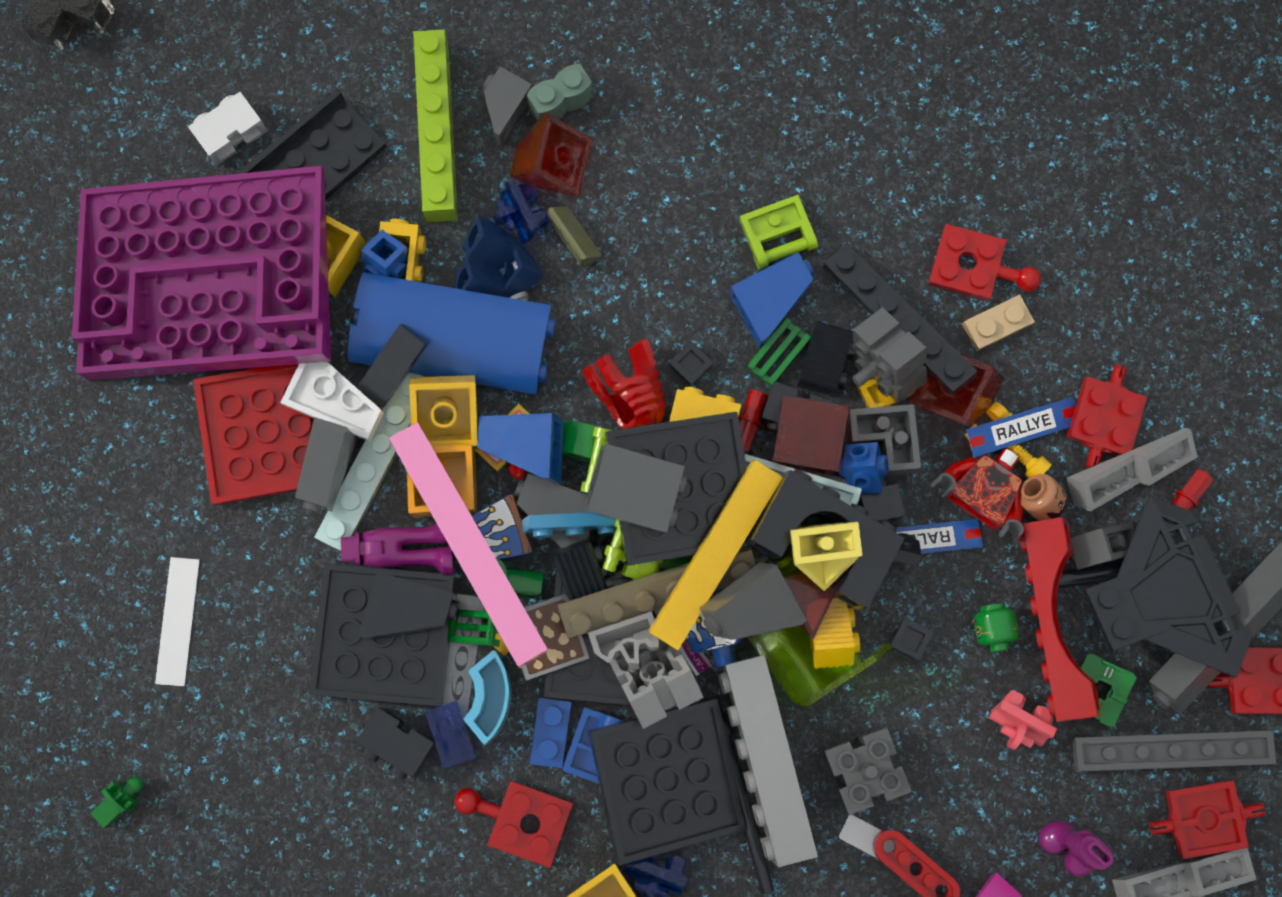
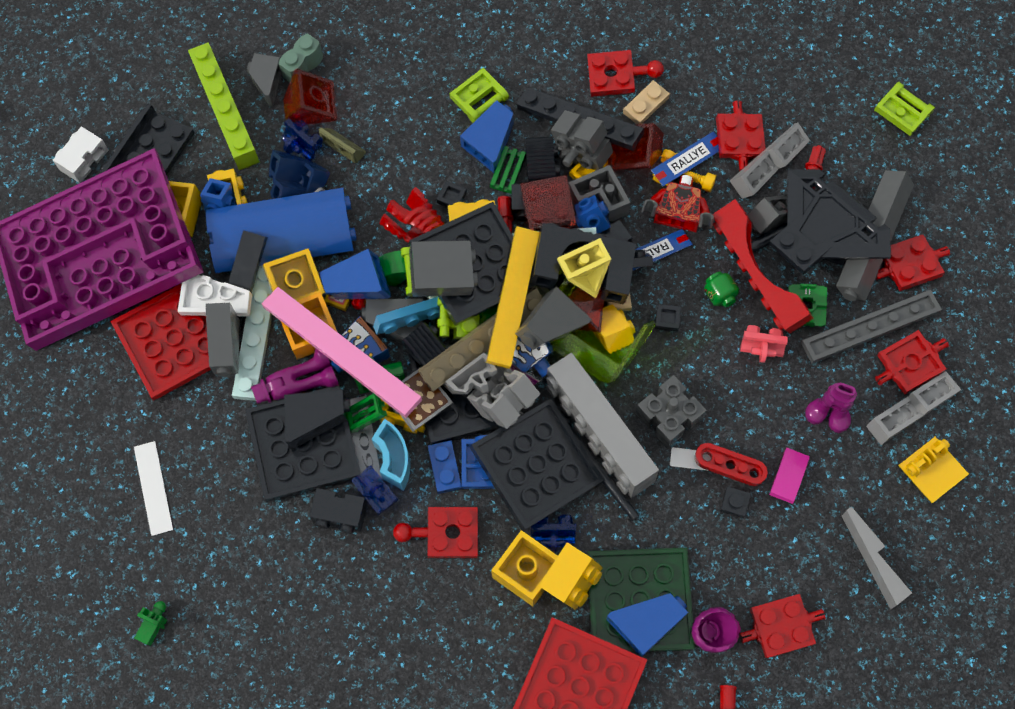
camera: 15 degrees left, 10 degrees down
nougat head [1021,474,1068,521] -> none

